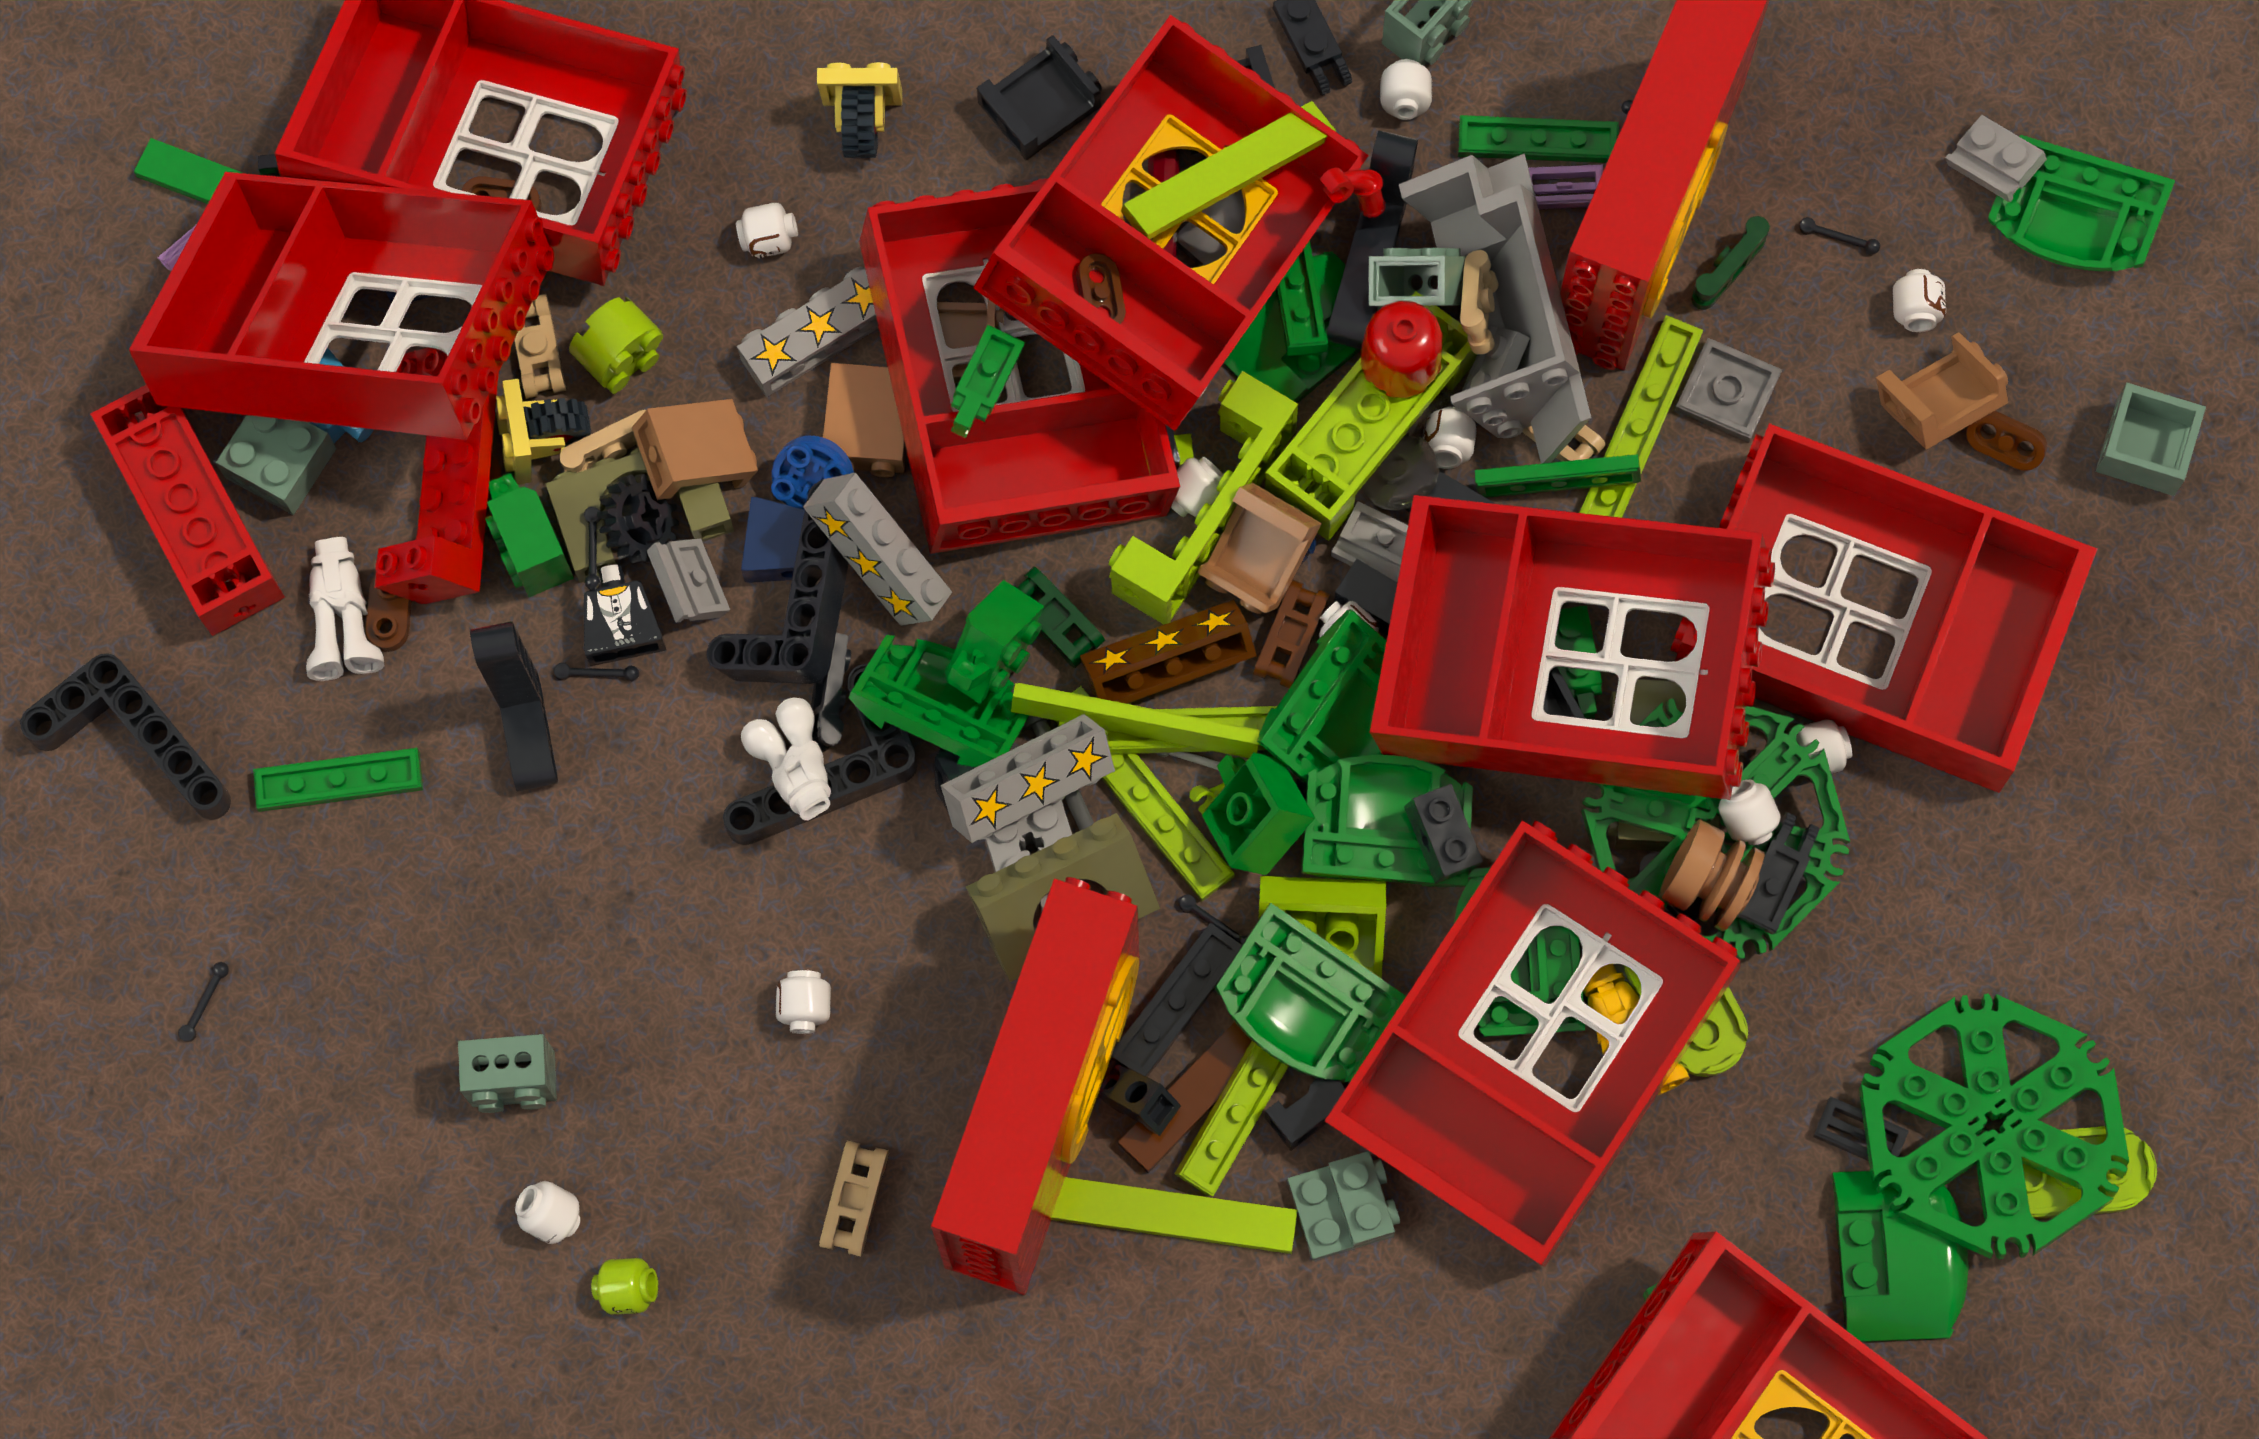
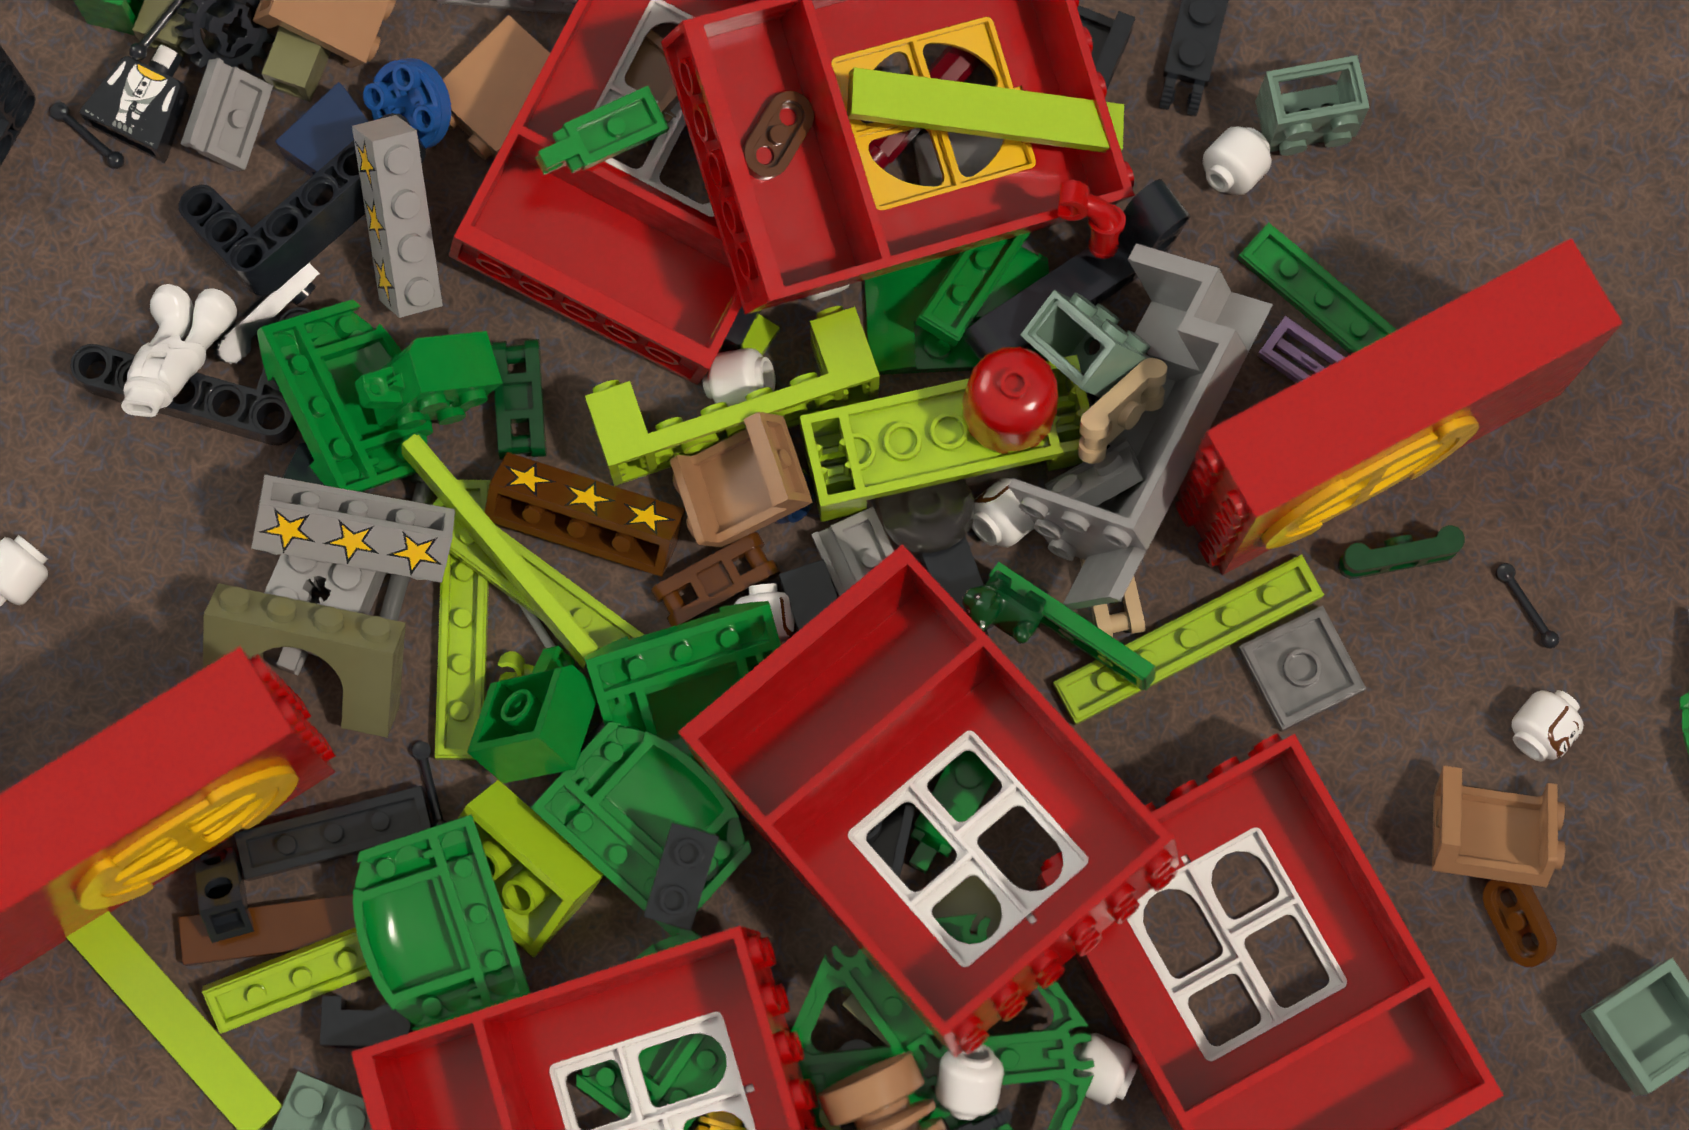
camera: 35 degrees right, 5 degrees up
none -> dark green animal [962,570,1046,644]

